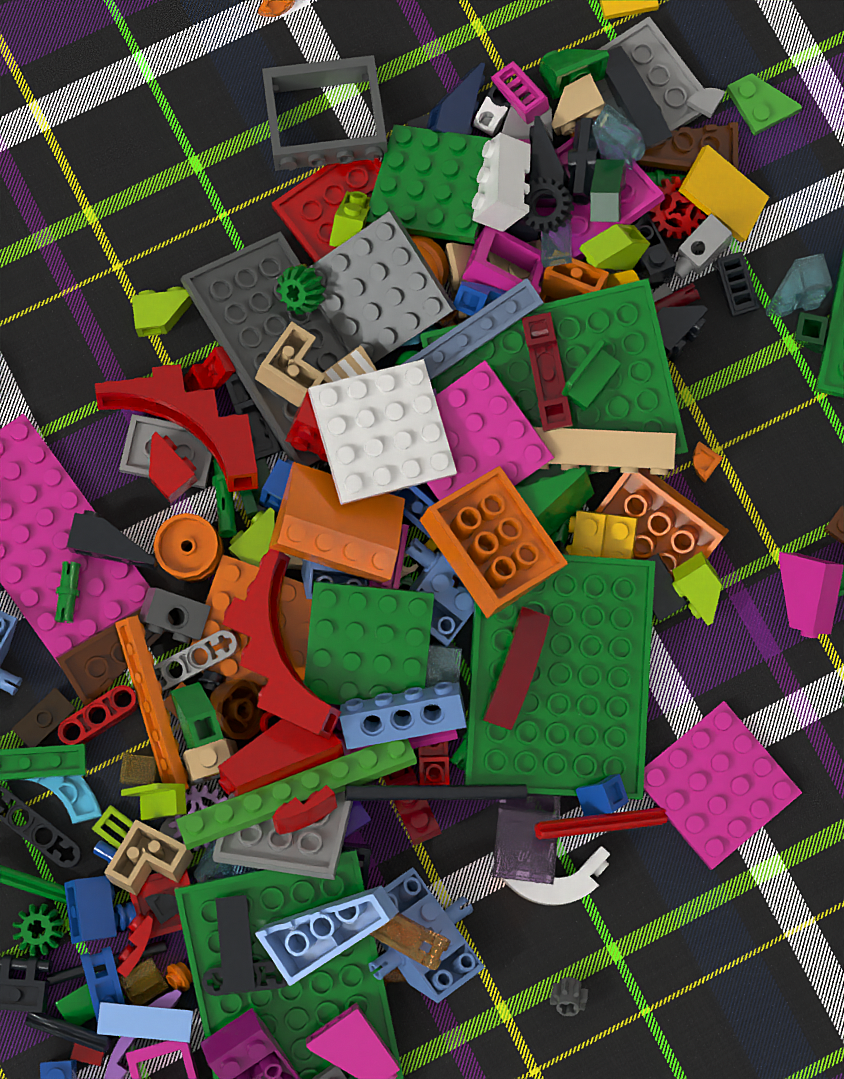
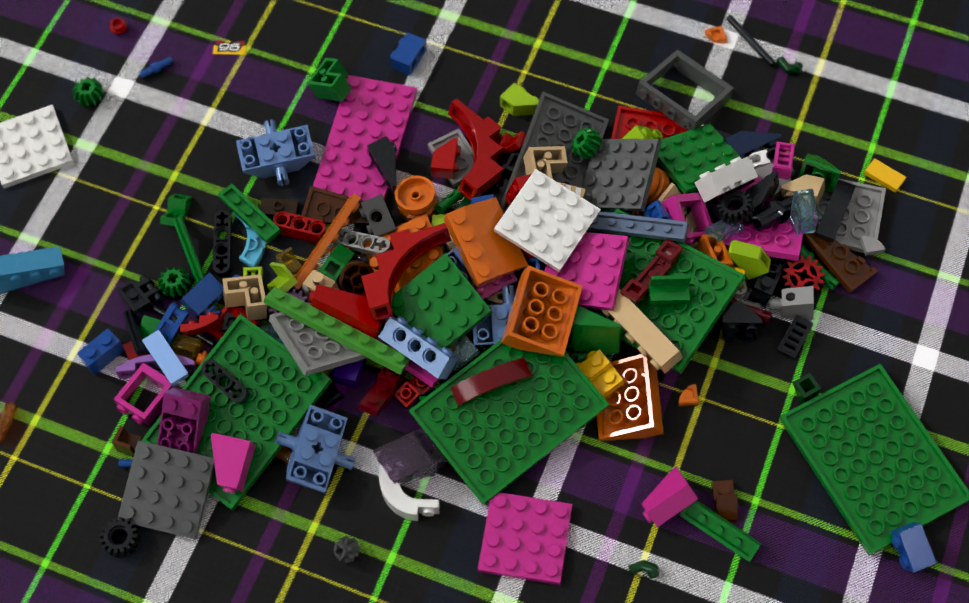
camera: 55 degrees right, 15 degrees down
green pin [54,561,81,623] -> none
black tile [215,895,256,994] -> none
light blue wedge [255,885,399,986] -> none
red slope [272,785,337,835] -> none
black piece [345,784,527,801] -> none
clear orange plate [369,912,451,970] -> none
red axle [534,807,668,840] -> none
blue panel [576,774,629,816] -> none
dark green slope [590,159,626,222] -> none
black slope [646,553,688,621] -> none
lime slope [672,551,722,626] -> none
yellow tile [678,145,769,243] -> none
bright green wing [726,73,802,136] -> none
clear light blue slope [766,253,833,317] -> none

